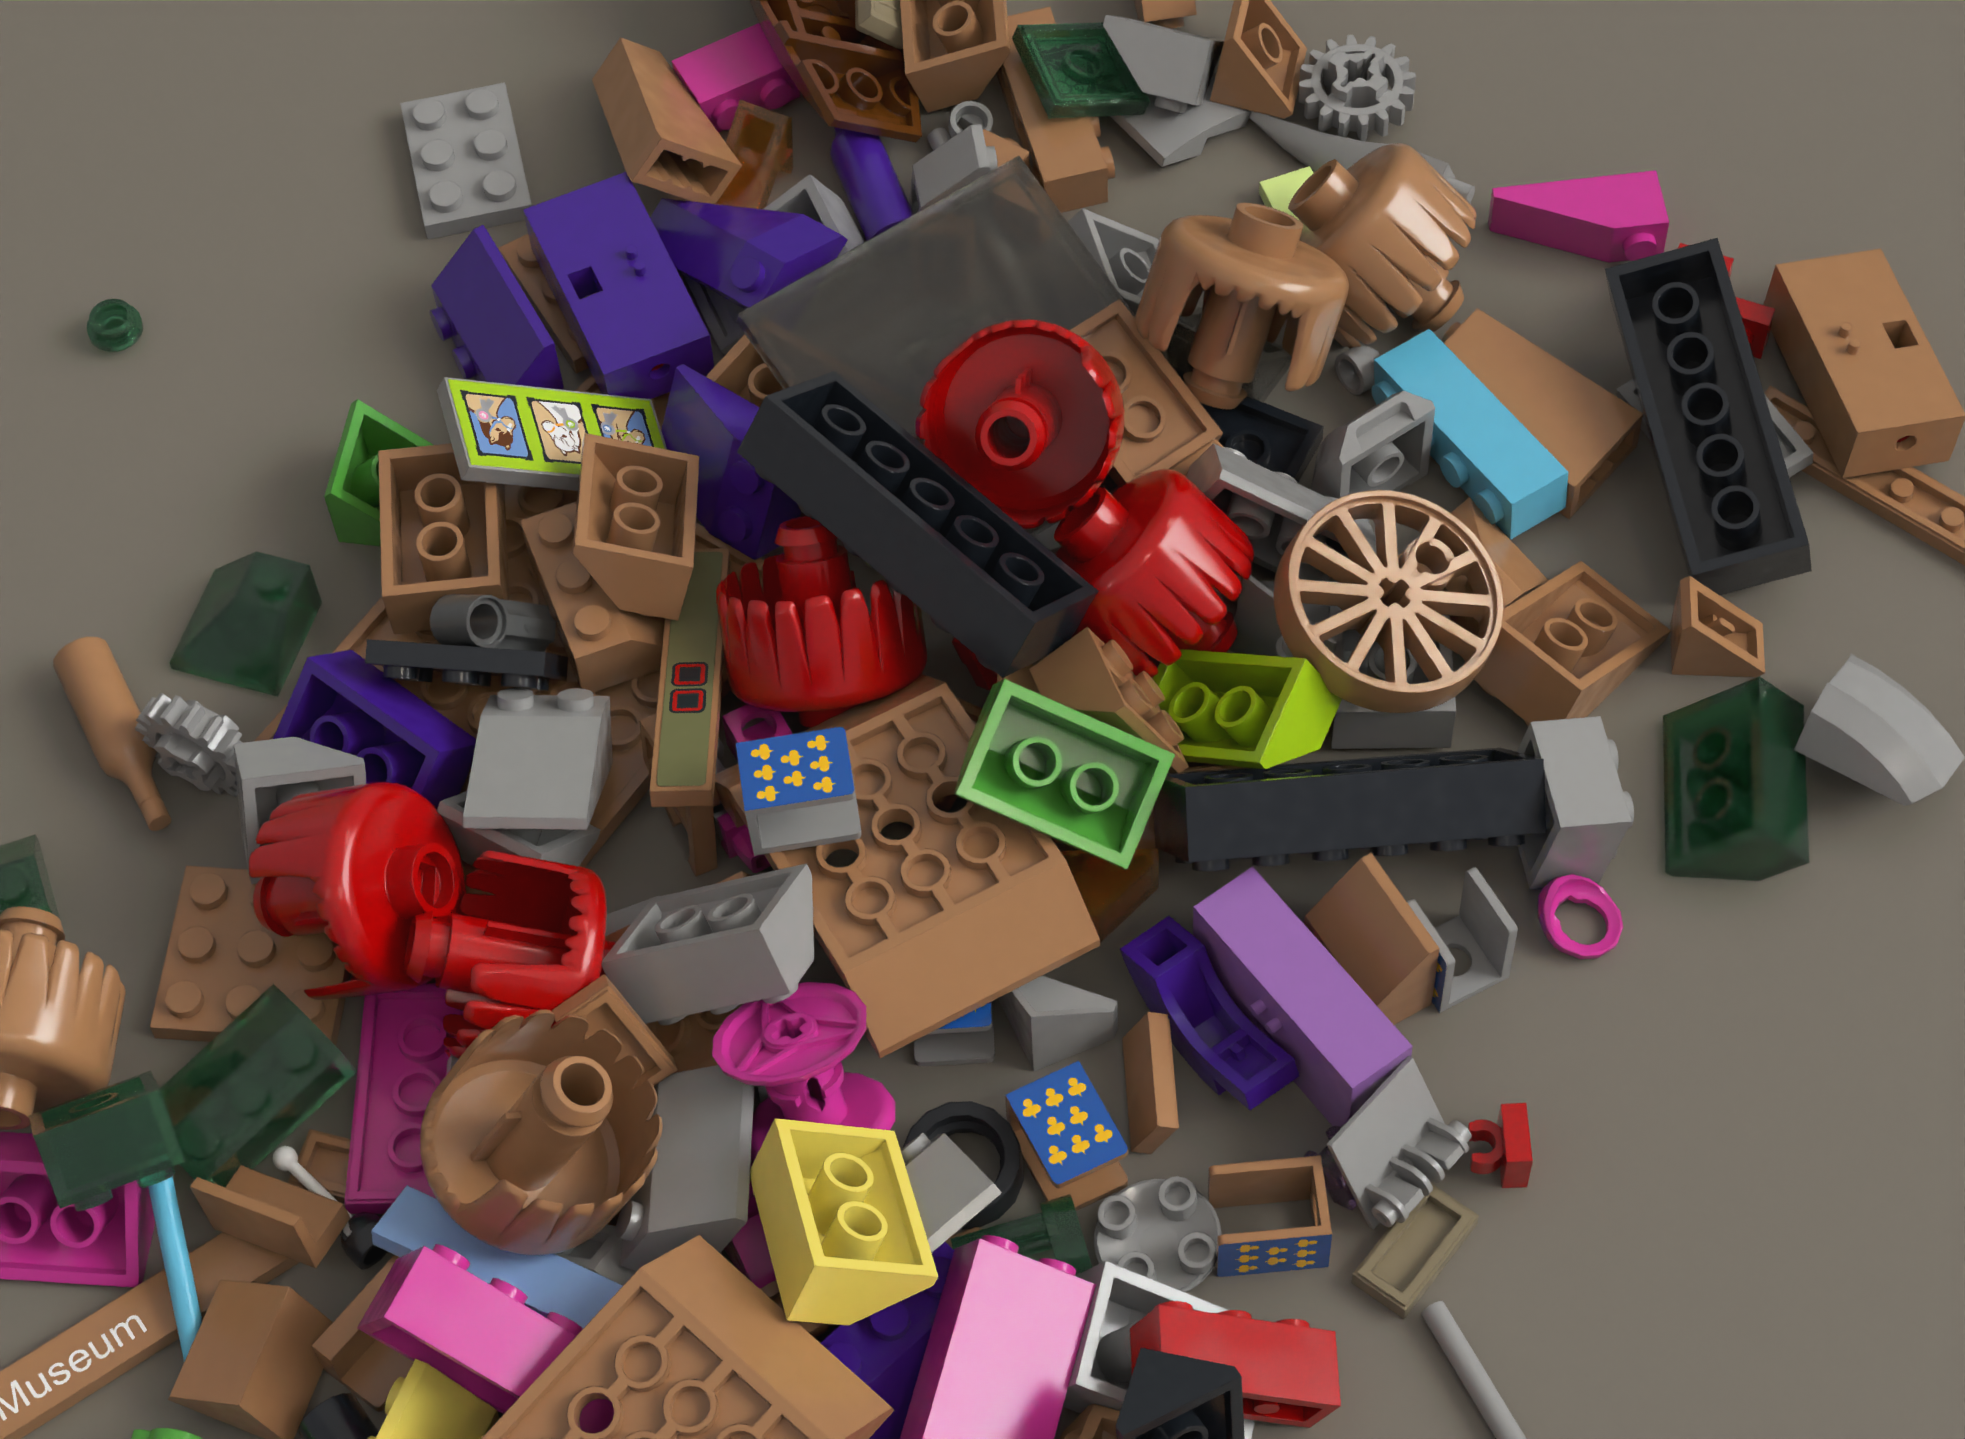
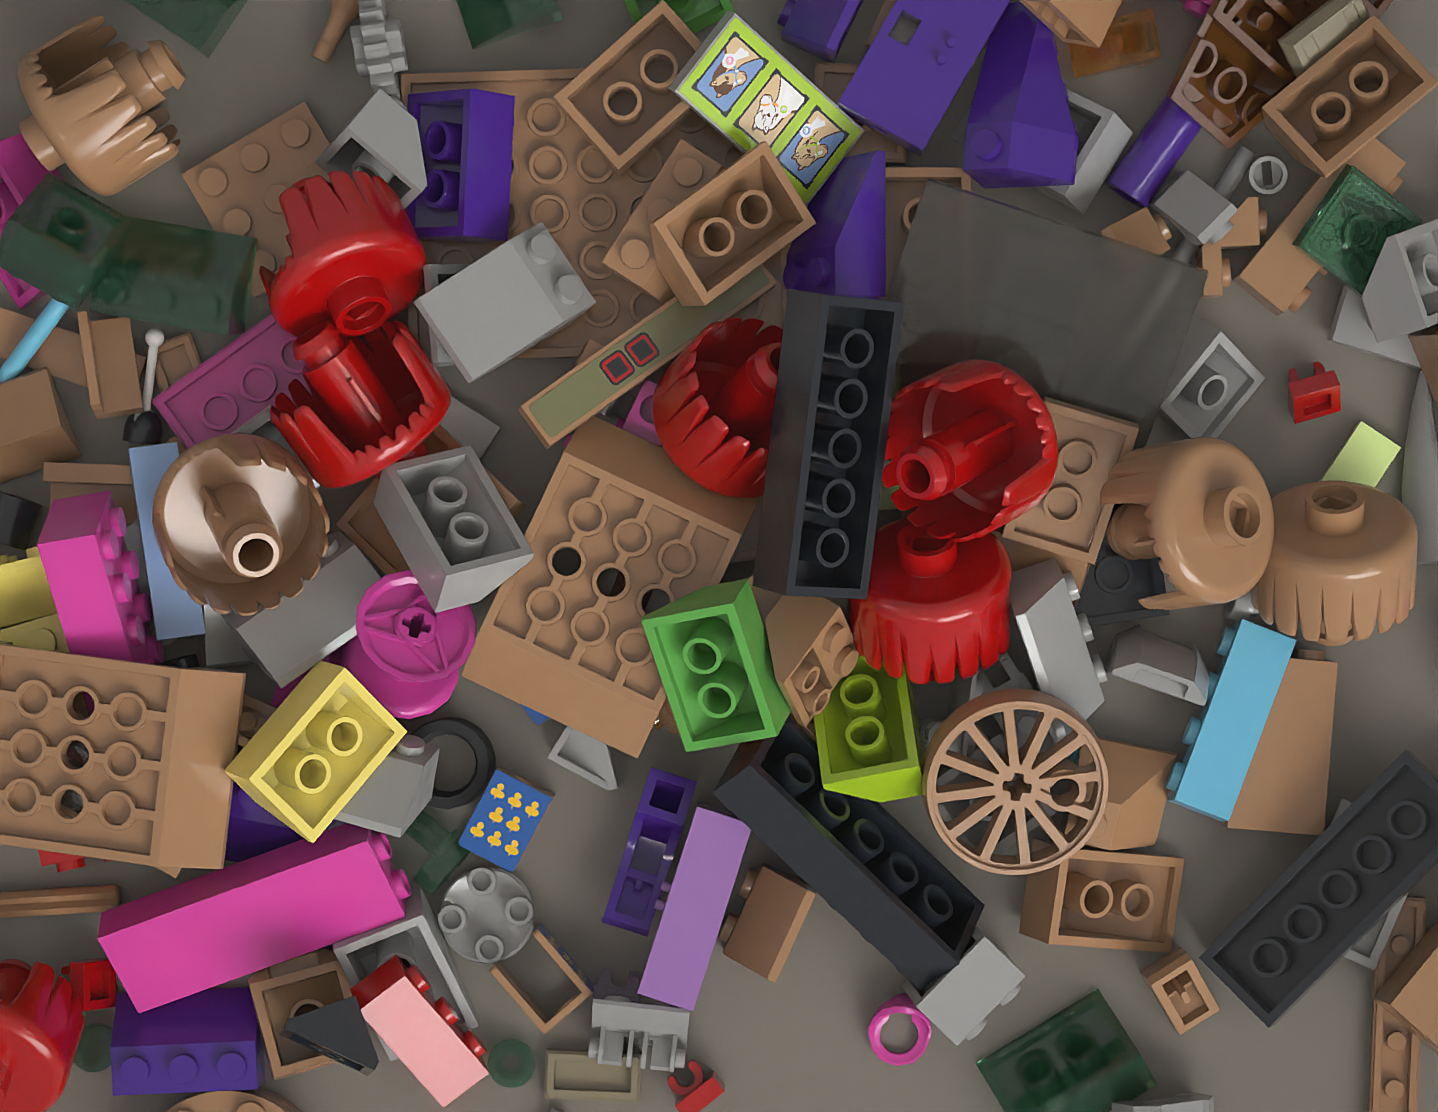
camera: 55 degrees right, 30 degrees up
black plate [365,639,568,691] -> none
dark grey piece [430,594,556,652] -> none
medium nougat tile [552,974,678,1089] -> none
piece [736,727,862,856] -> none
medium nougat tile [1122,1012,1179,1154] -> none
light grey piece [1406,867,1518,1013] -> none
none -> clear green plate [487,1039,536,1088]
none -> red tile [1288,361,1341,424]

